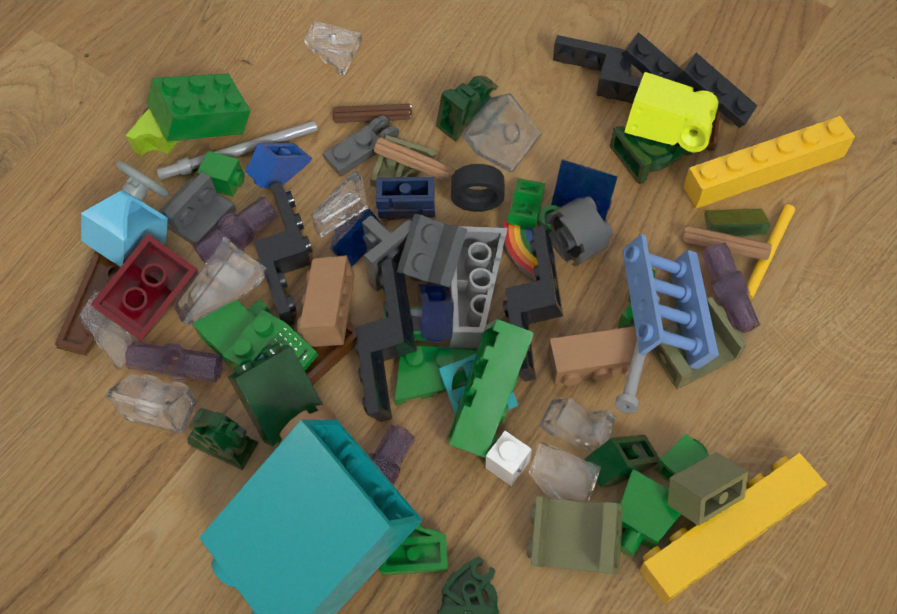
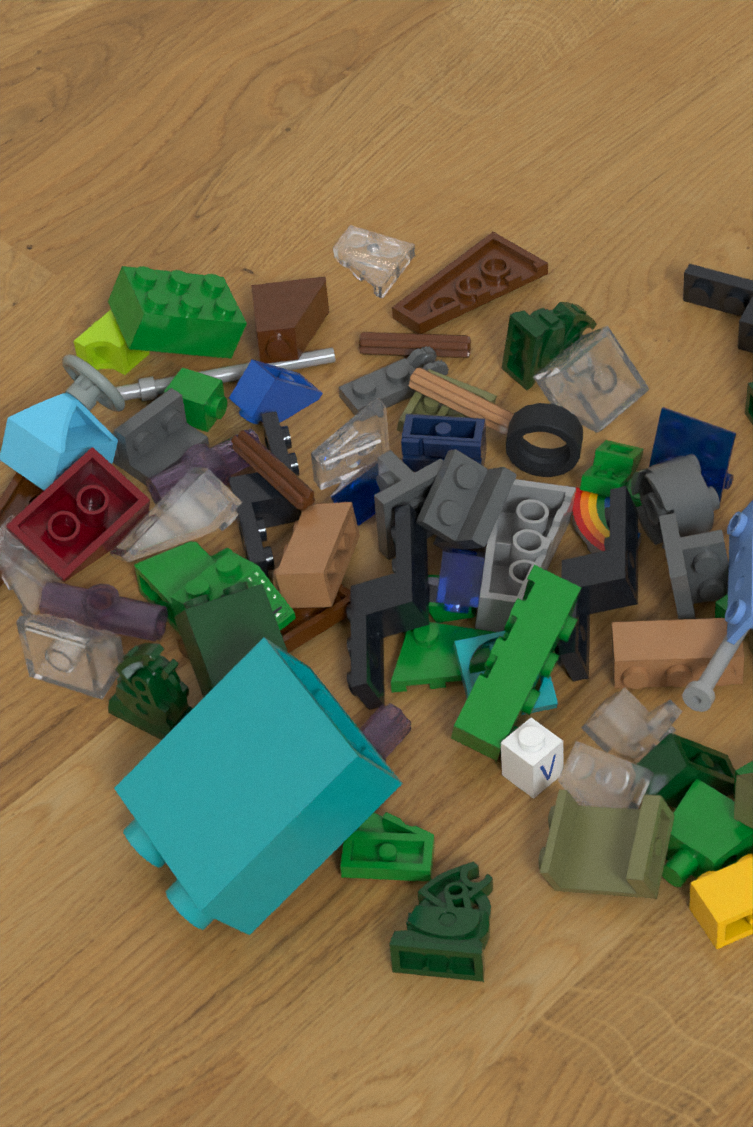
camera: 10 degrees right, 15 degrees down
none -> reddish brown axle [231,430,315,510]
none -> reddish brown slope [251,276,329,364]
none -> reddish brown wing [392,232,548,334]
none -> dark grey bracket [659,513,729,620]

